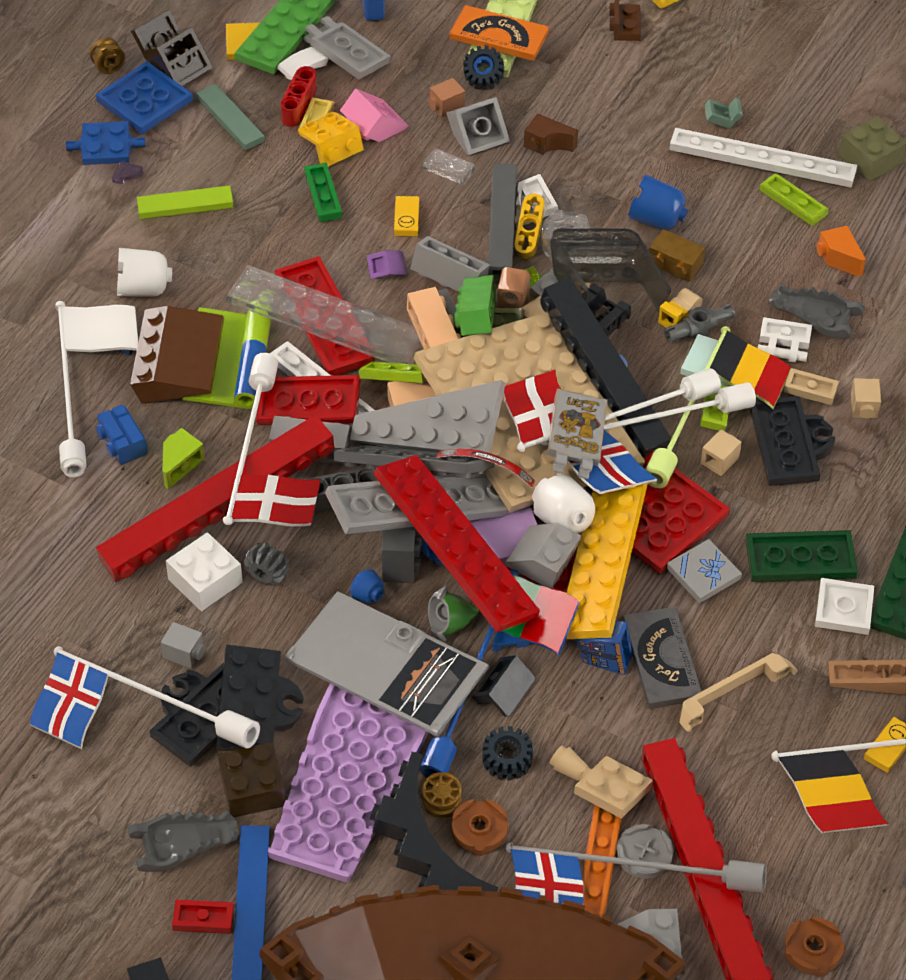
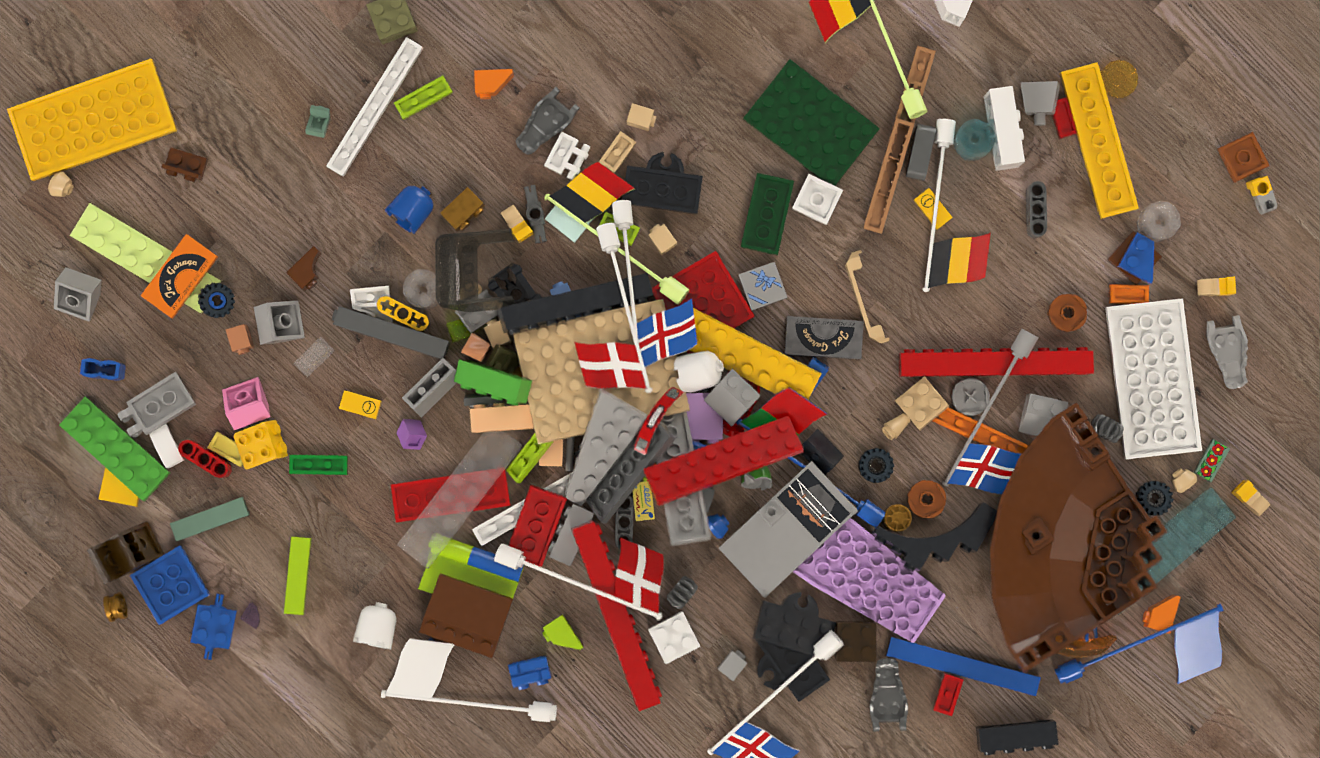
camera: 75 degrees left, 35 degrees up
light grey tile [547,389,607,479] -> none

